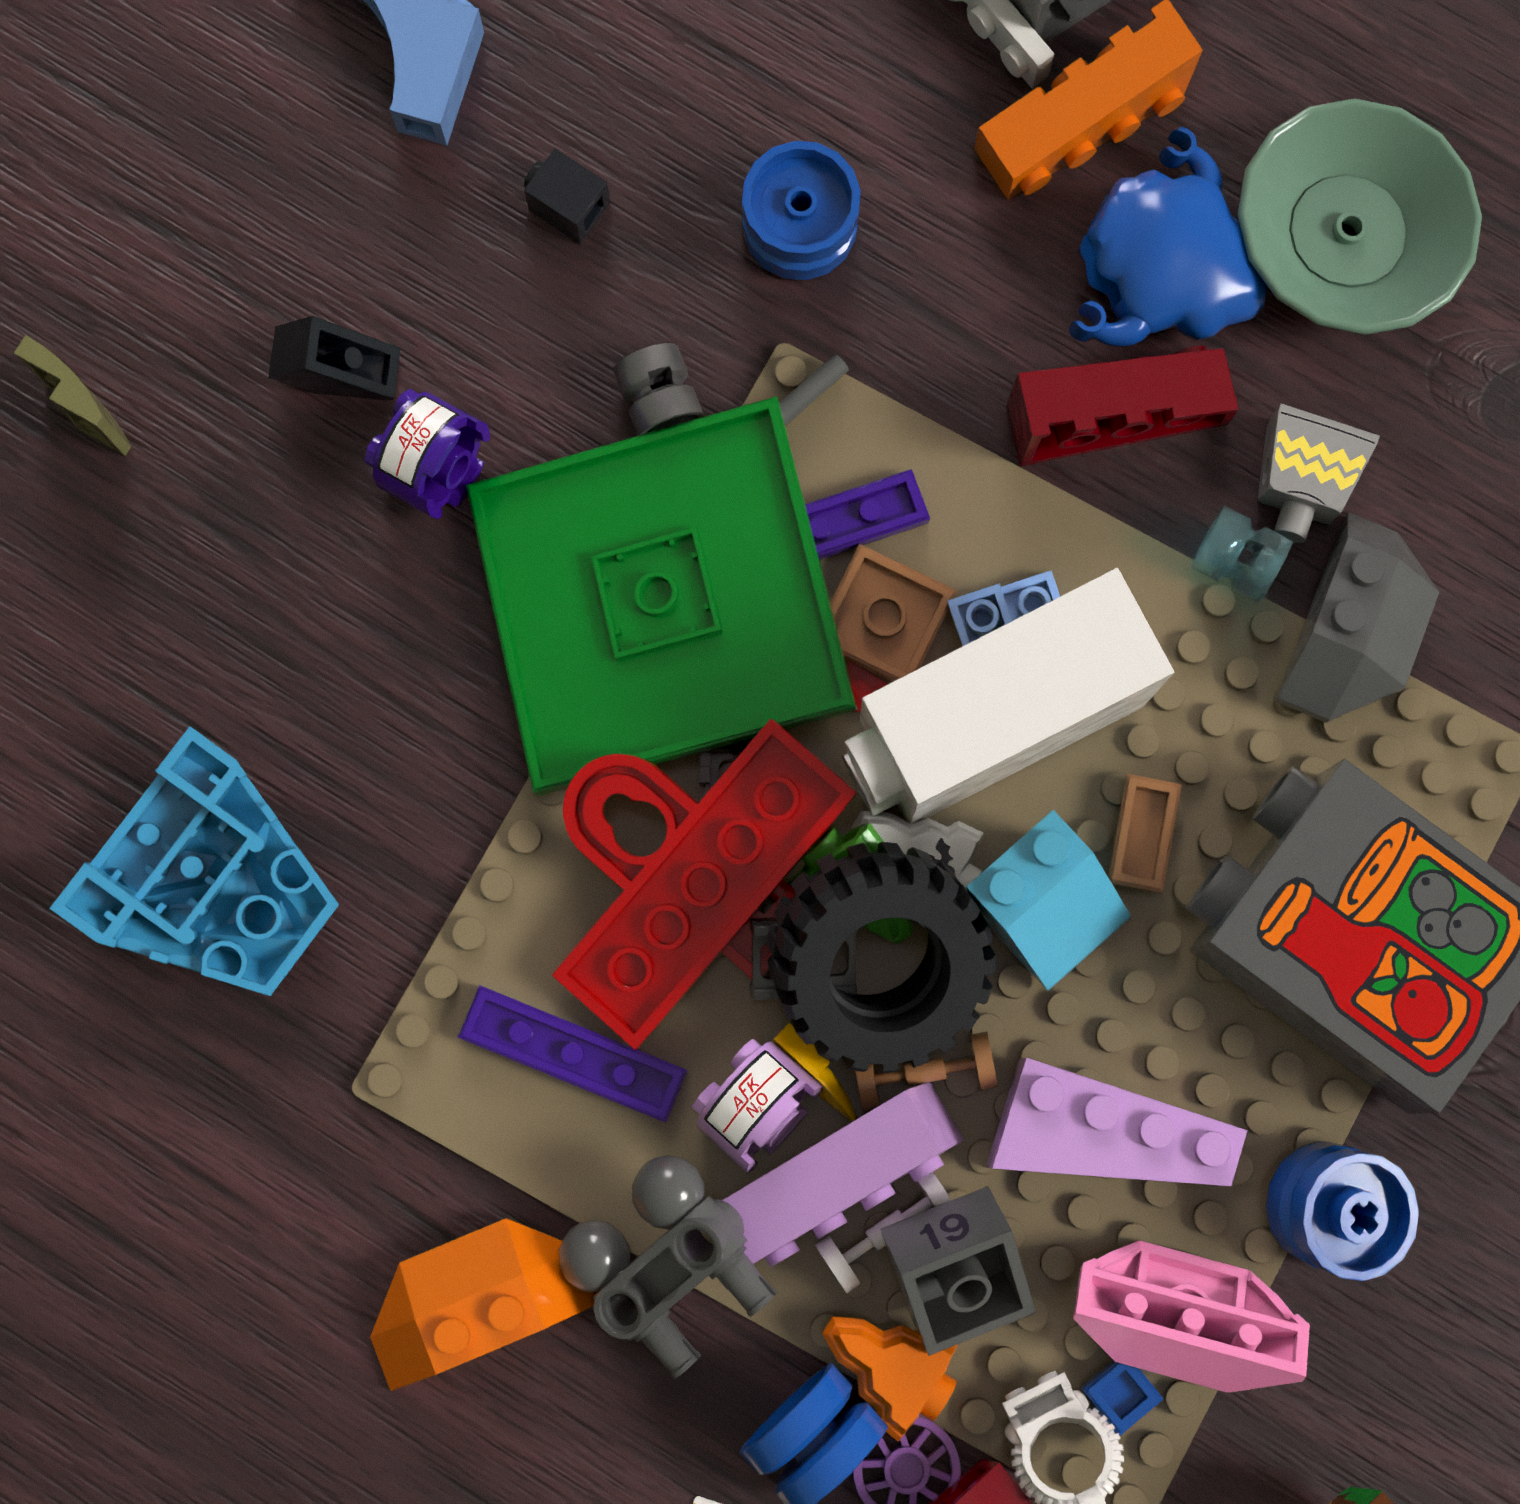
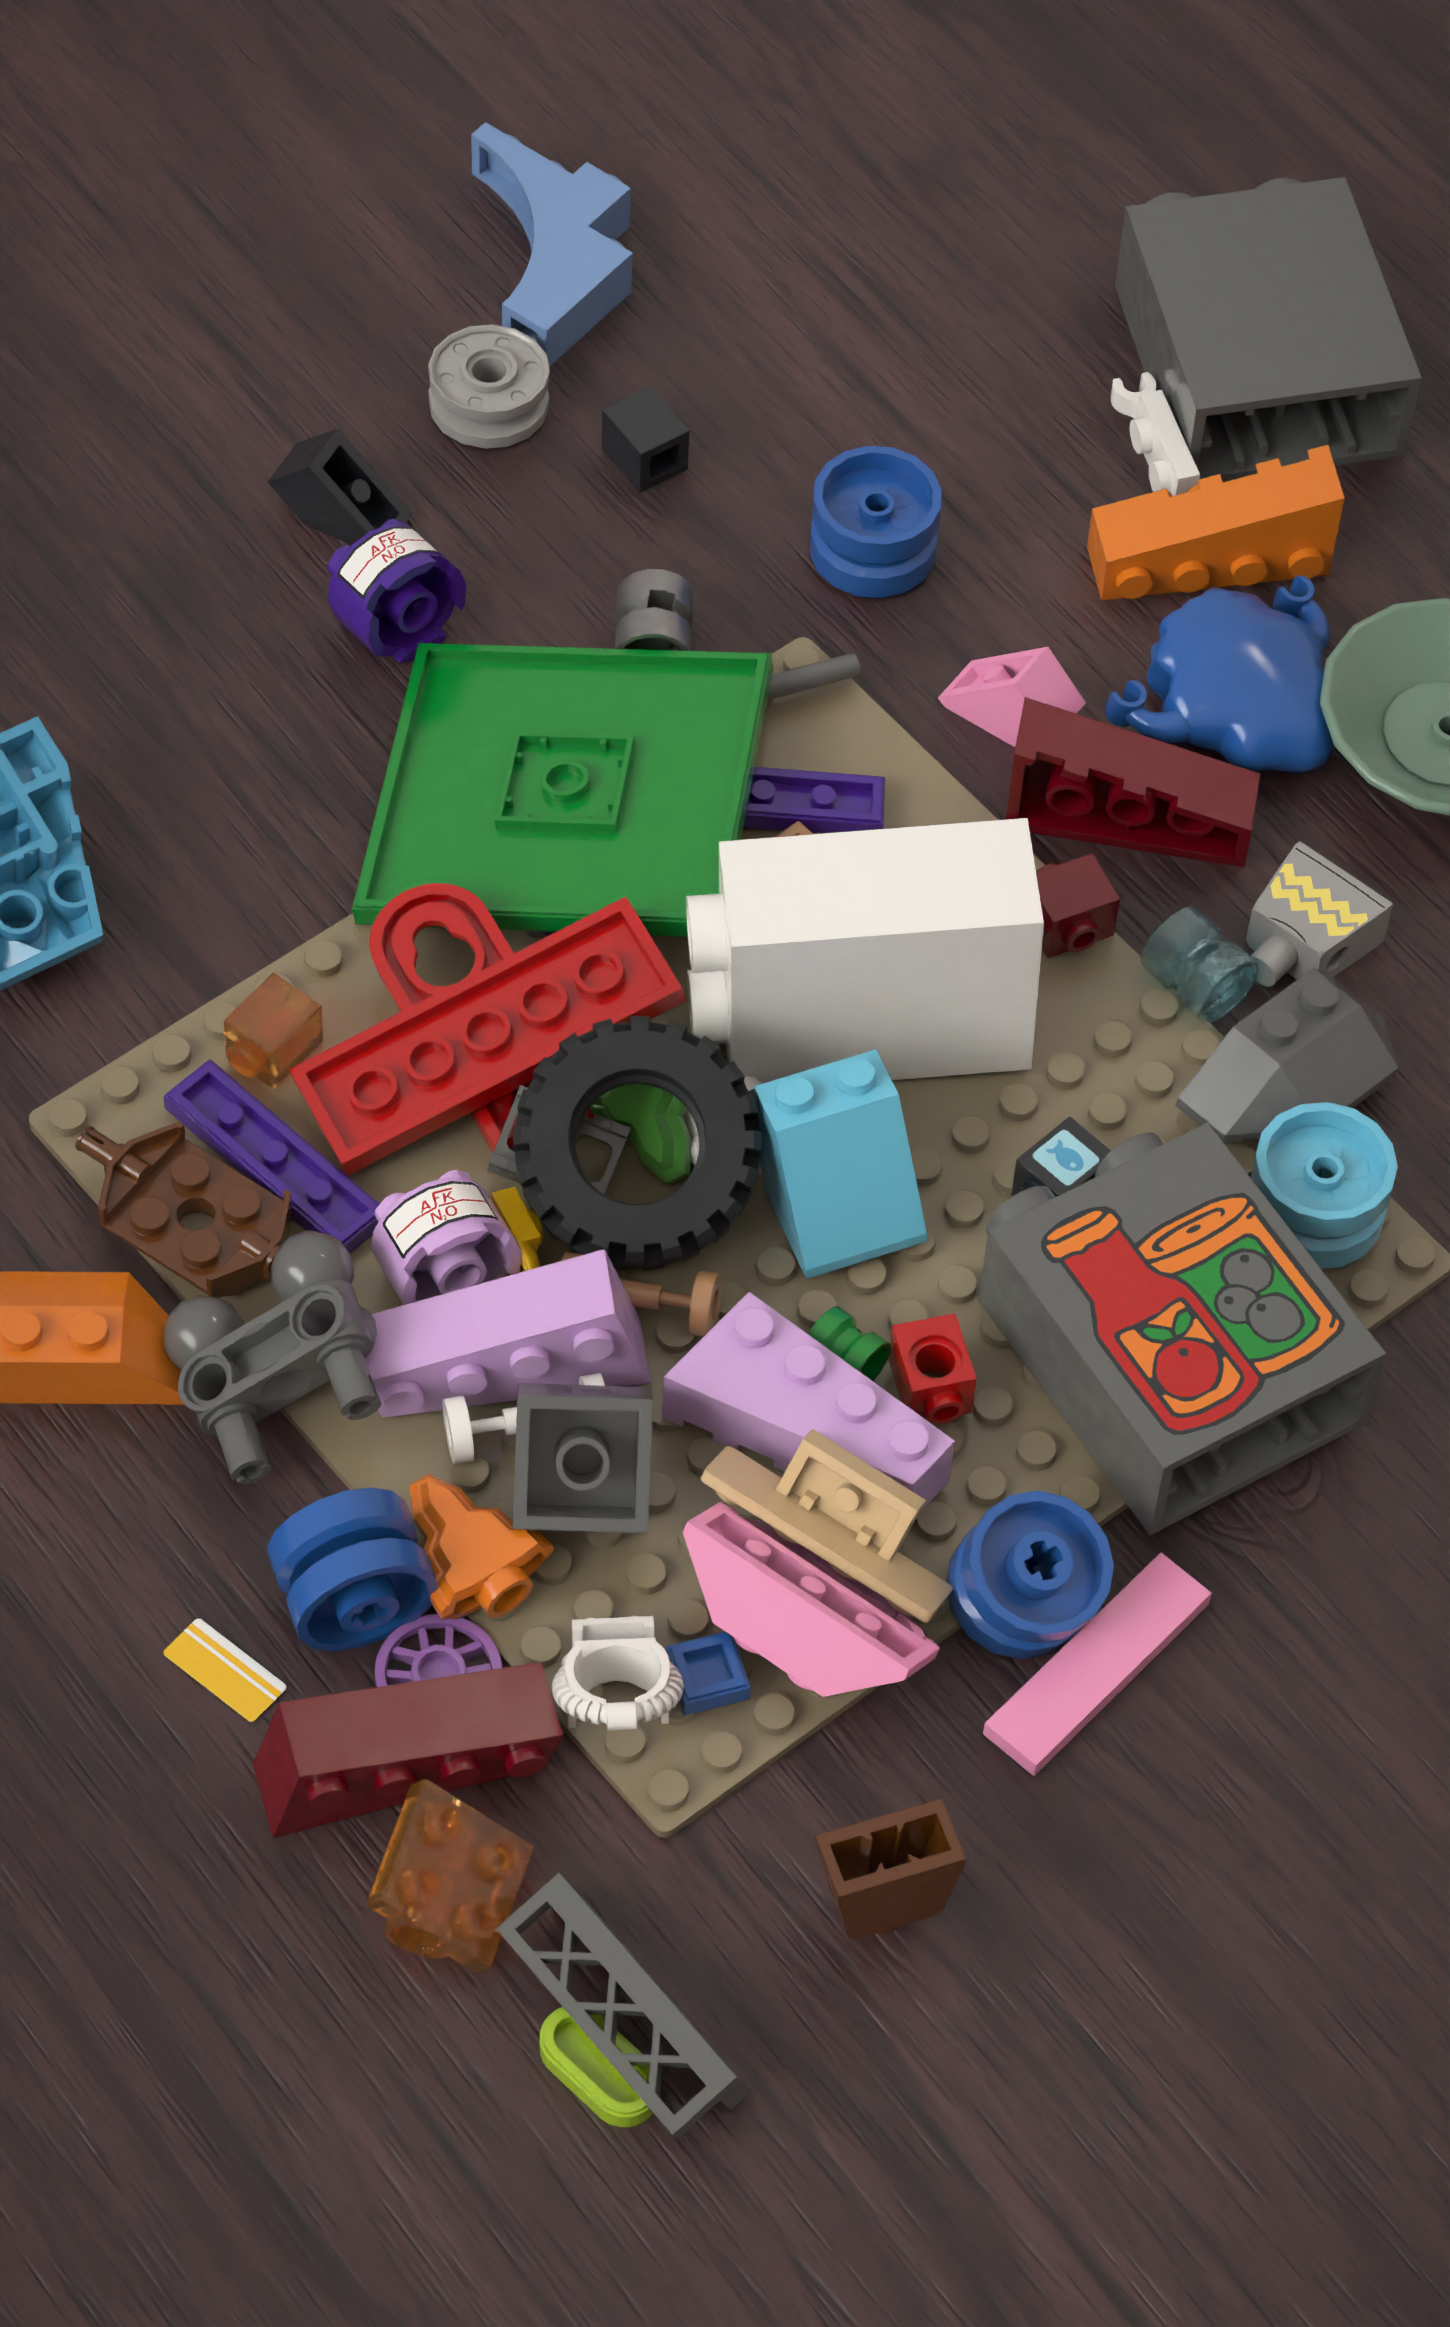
camera: 20 degrees right, 25 degrees down
olive slope [14,335,131,456] -> none
medium nougat tile [1108,774,1182,893] -> none
none -> reddish brown plate [75,1121,292,1297]
none -> clear orange brick [223,972,323,1089]
none -> light grey wheel [428,324,550,449]
none -> tan bracket [700,1429,953,1623]
none -> green wheel [808,1306,891,1382]
none -> red brick [888,1313,977,1424]
none -> bright pink slope [938,647,1086,747]
none -> bright pink tile [983,1553,1212,1776]
none -> brick [1011,1116,1111,1197]
none -> dark red brick [1036,853,1120,958]
none -> medium azure wheel [1251,1102,1398,1269]

